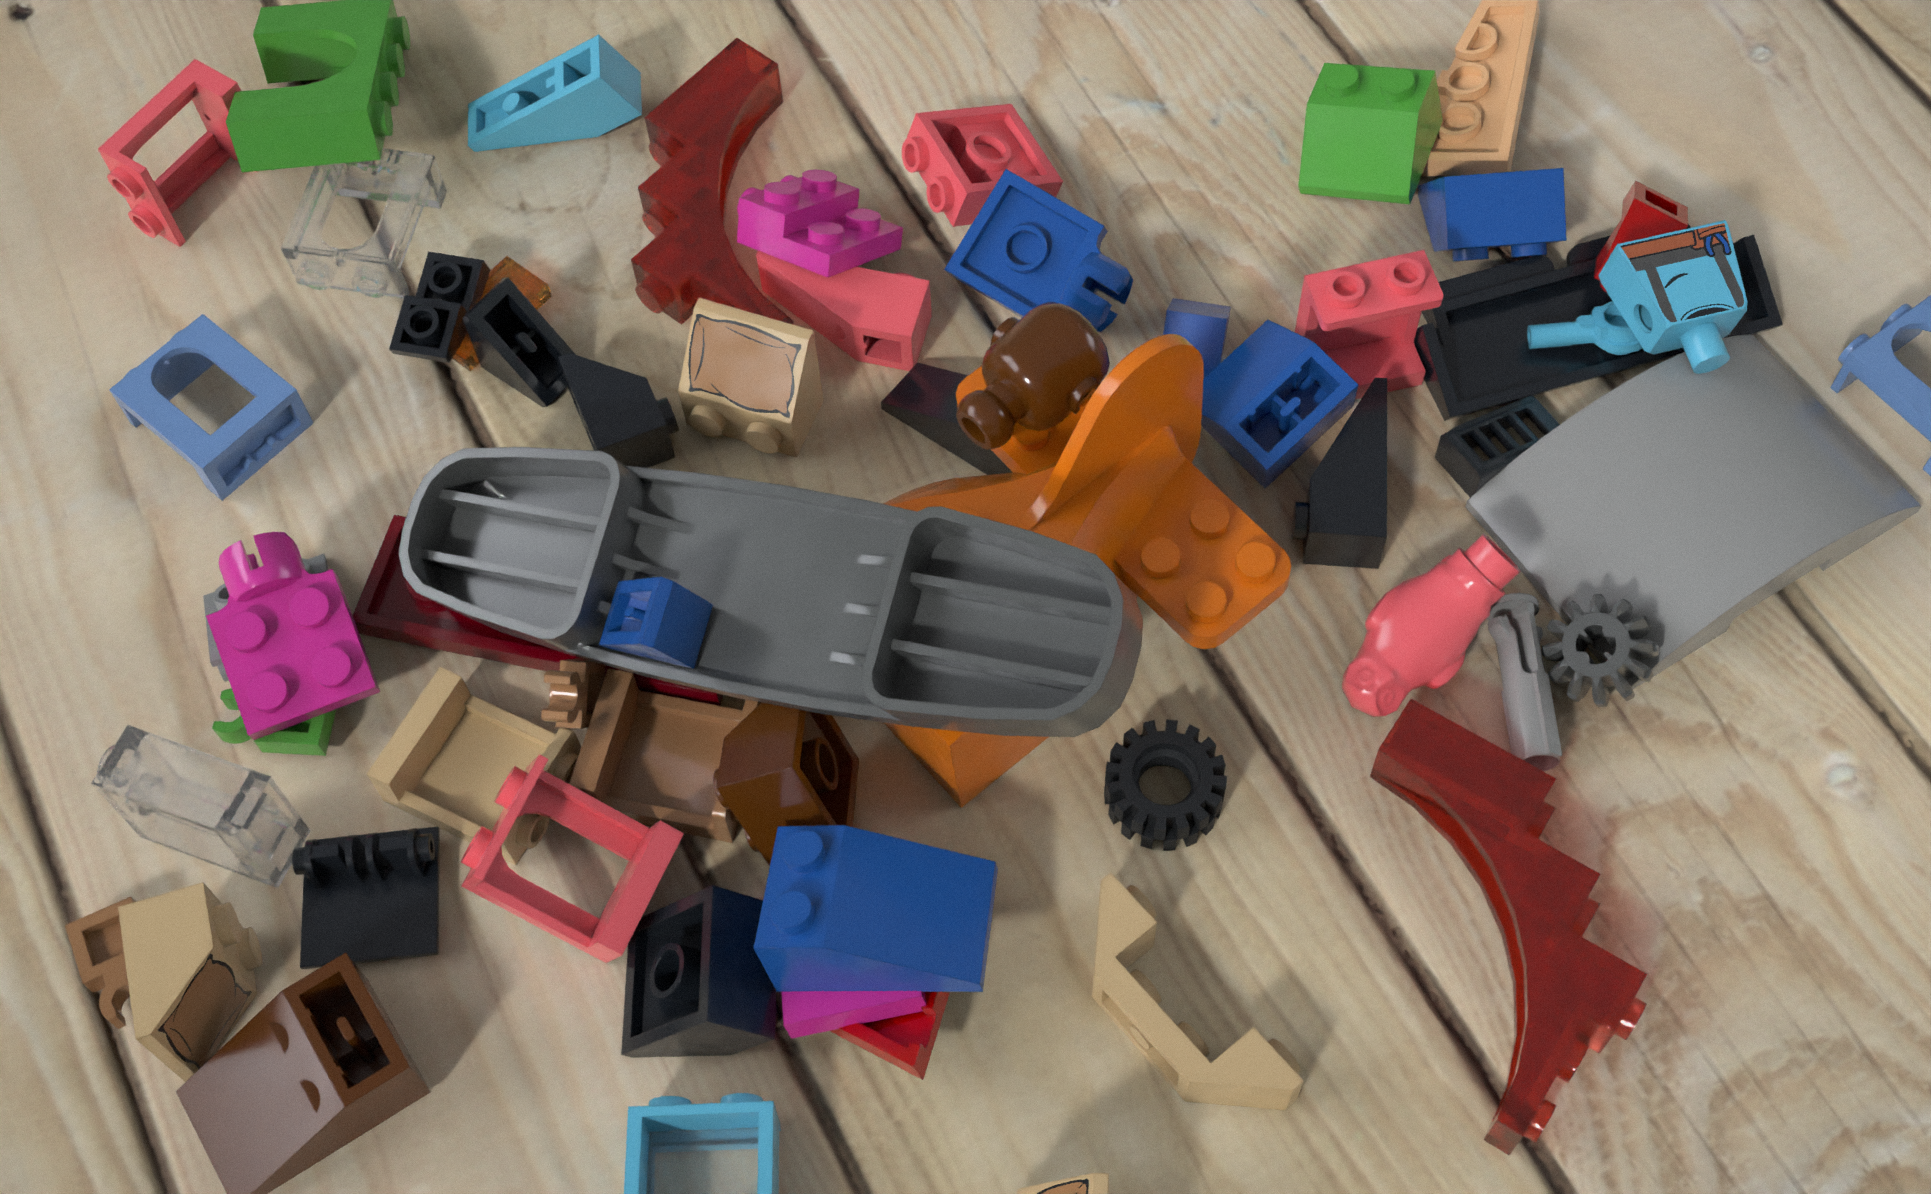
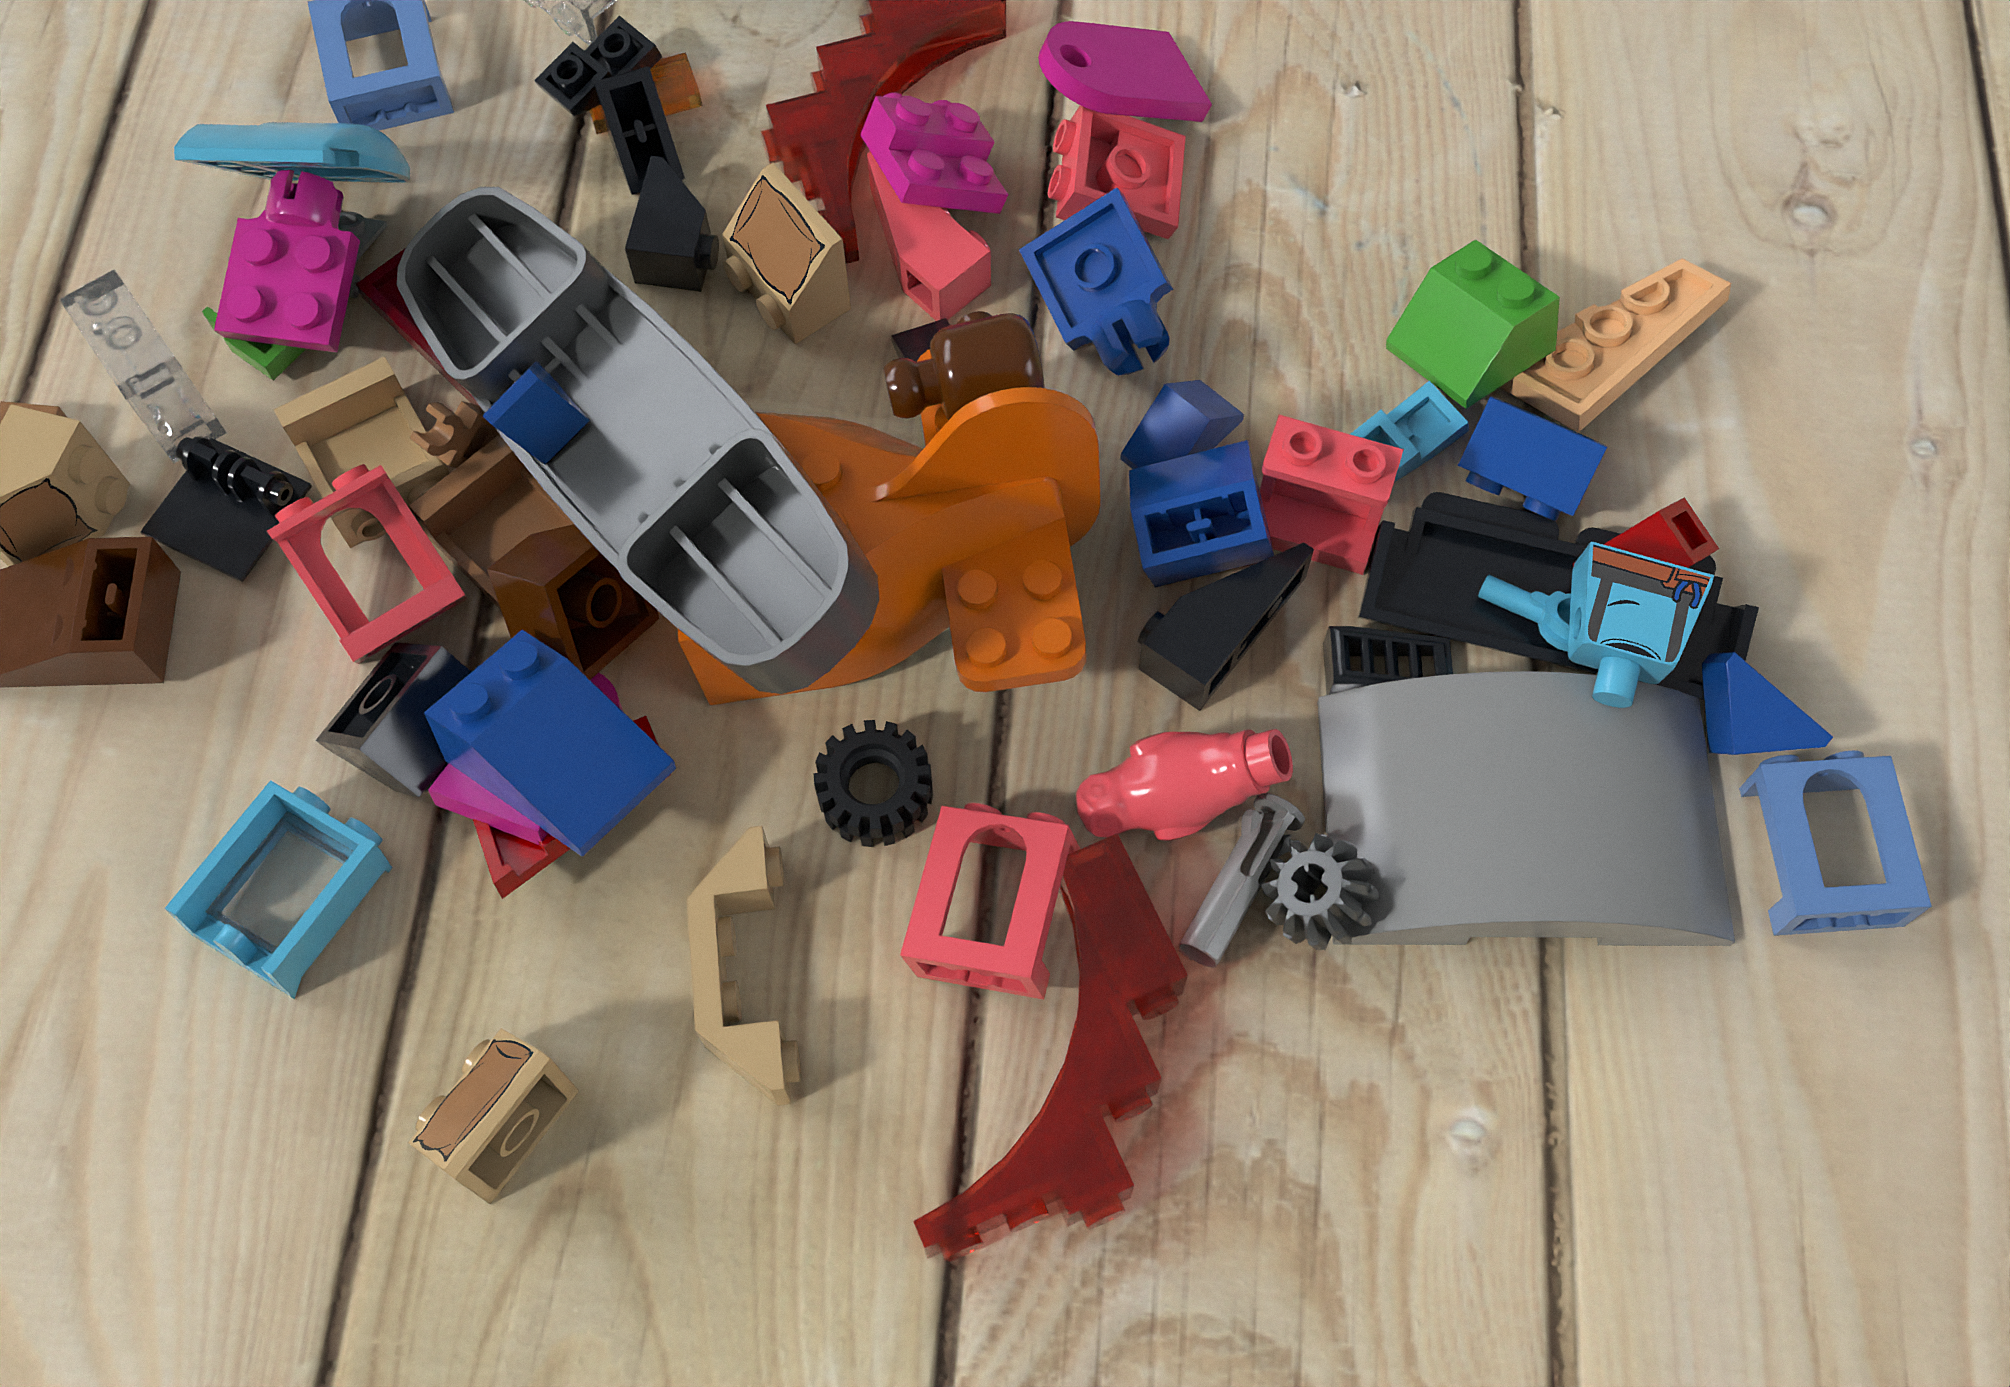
camera: 30 degrees right, 5 degrees up
none -> medium azure slope [174,122,410,183]
none -> coral panel [900,803,1081,1000]
none -> dark pink tile [1038,21,1212,122]
none -> medium azure slope [1351,381,1469,482]
none -> blue slope [1702,652,1833,755]

